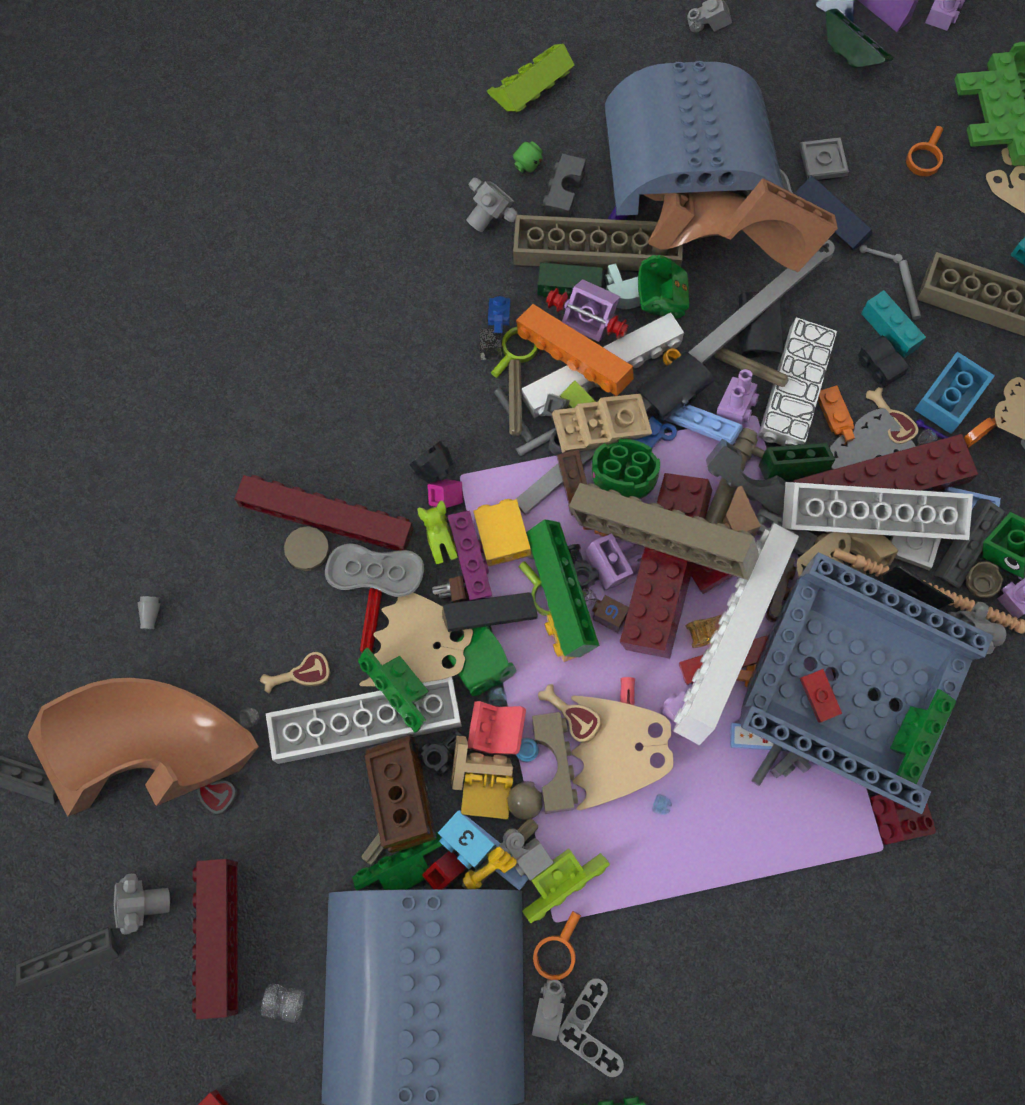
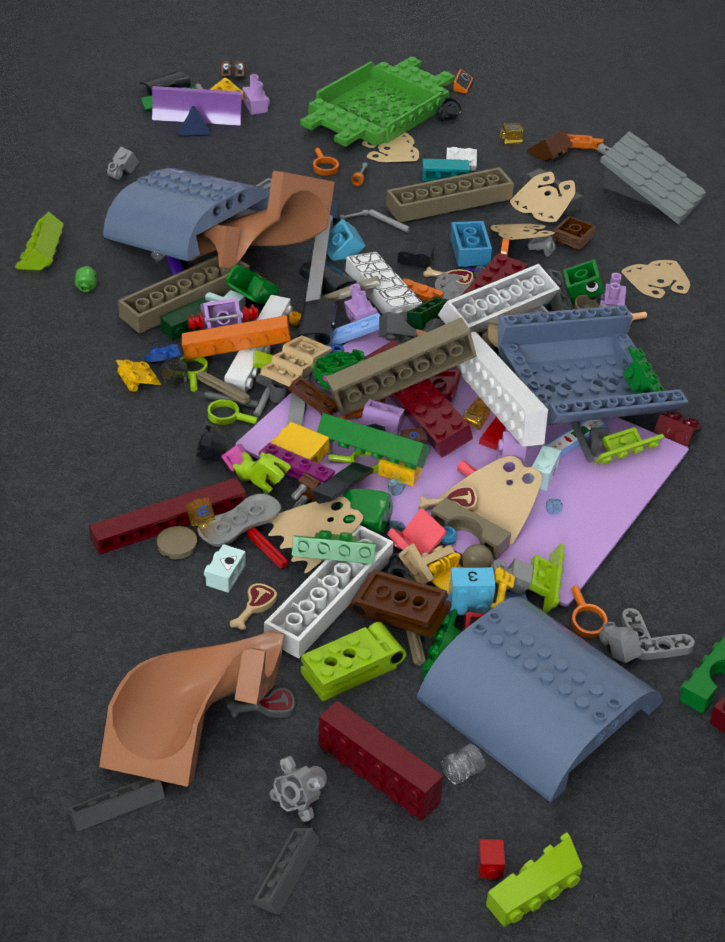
camera: 50 degrees left, 30 degrees down
light grey cone [137,596,161,629] -> none
light grey piece [466,178,518,232] -> none
dark grey arch [542,154,586,218] -> none
dark grey tile [543,394,570,416] -> none
red plate [799,669,842,723] -> none
dark green wedge [826,9,894,68] -> none
teal brick [861,290,926,359] -> none
none -> yellow hinge [116,360,161,392]
none -> clear yellow brick [185,497,216,529]
none -> light aqua brick [204,544,246,593]
none -> lime piece [207,399,258,425]
none -> lime hinge [301,622,406,701]
none -> medium azure slope [327,219,366,261]
none -> orange hinge [351,163,368,186]
none -> clear light blue hinge [388,478,405,496]
none -> light aqua brick [529,445,561,491]
none -> lime bracket [594,427,664,465]

